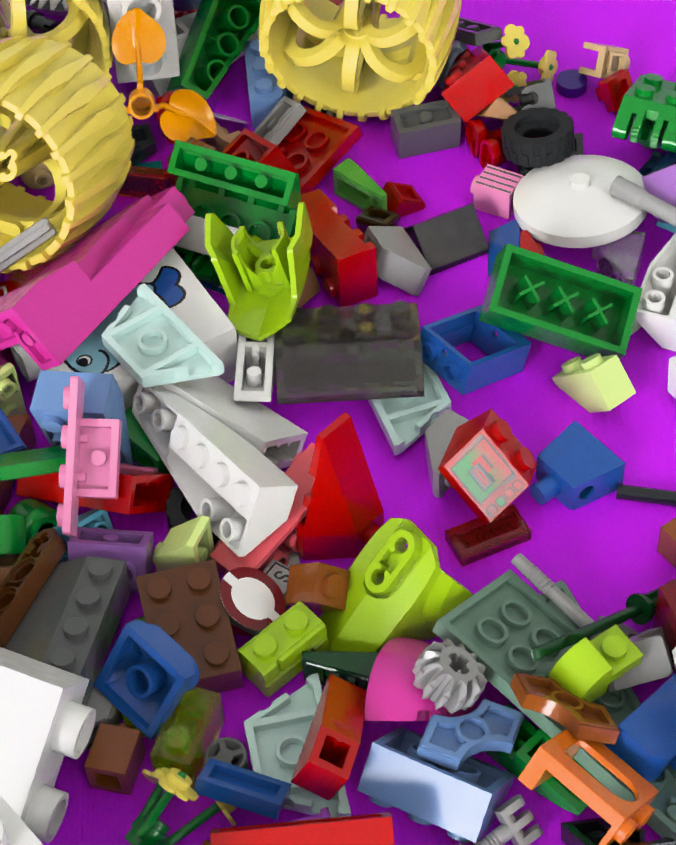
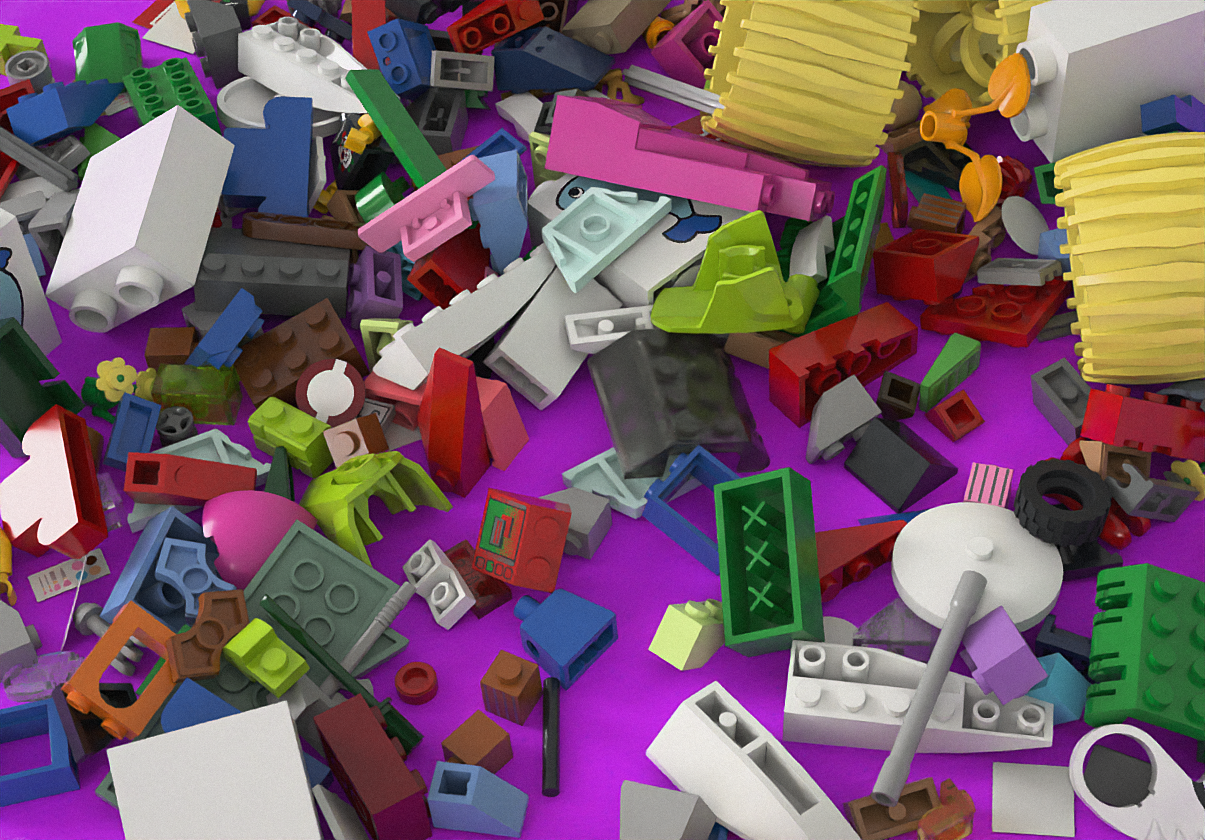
camera: 80 degrees right, 0 degrees up
light grey gear [412,638,487,714] -> none
none -> red tile [395,662,438,705]
none -> white slope [402,539,476,630]
none -> dark orange brick [480,650,543,726]

